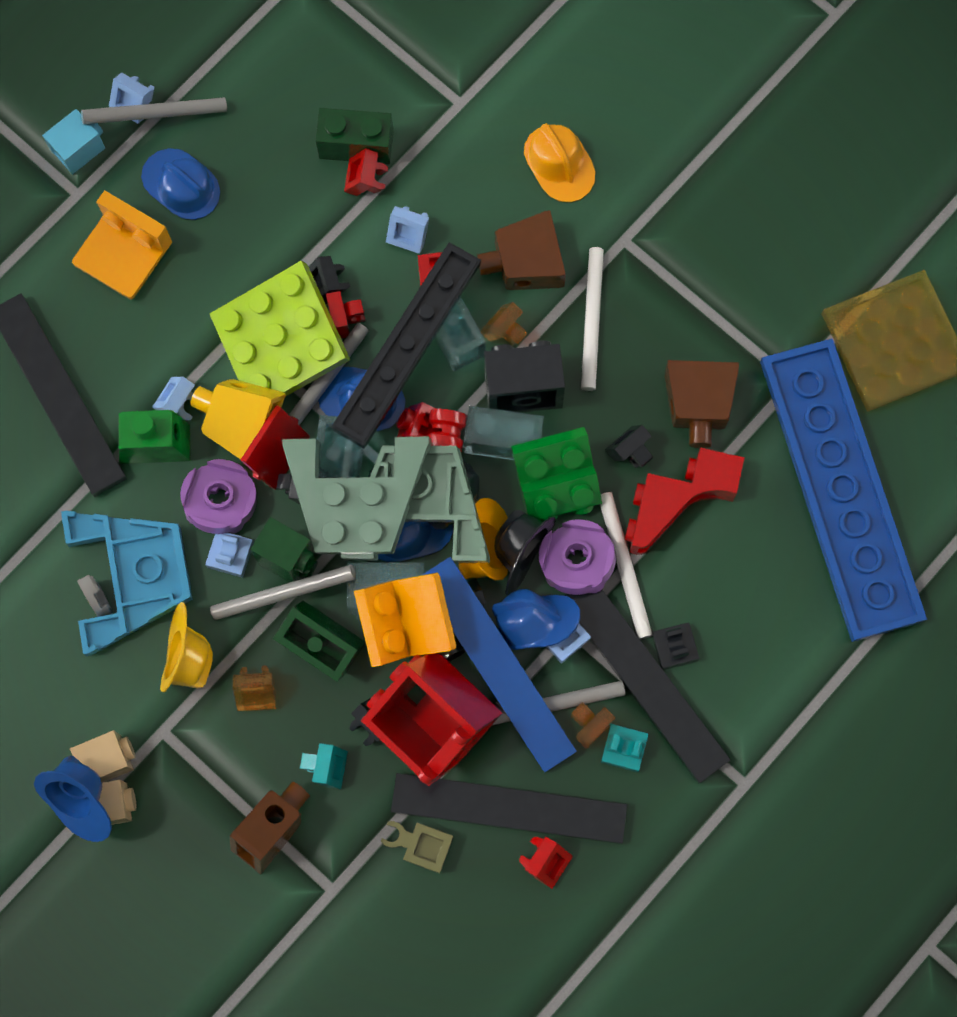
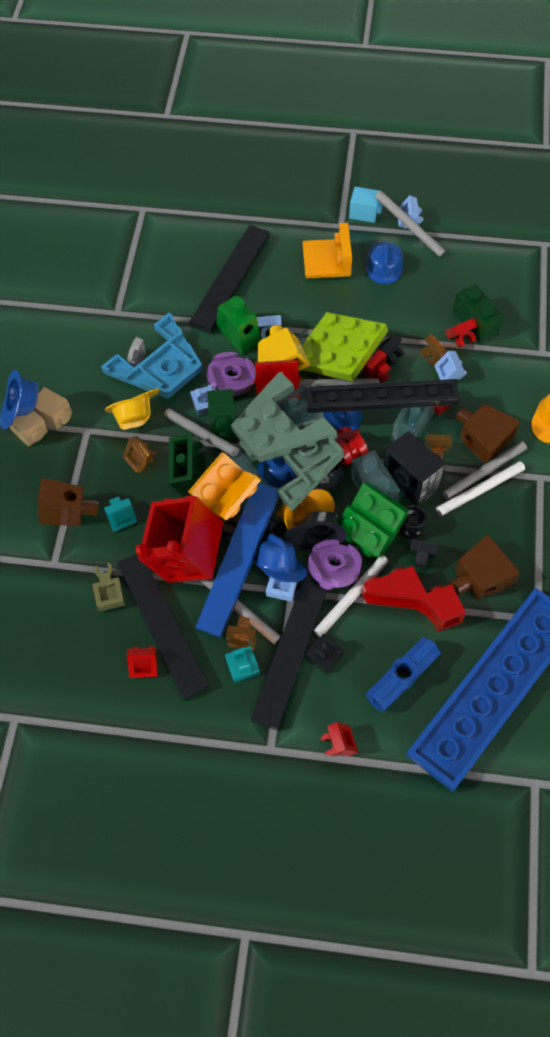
camera: 55 degrees right, 15 degrees down
none -> red tile [321,722,359,757]
none -> blue piece [366,637,441,713]
none -> black wheel [399,505,427,540]
none -> clear orange tile [420,333,447,367]
none -> light grey bar [442,441,527,500]

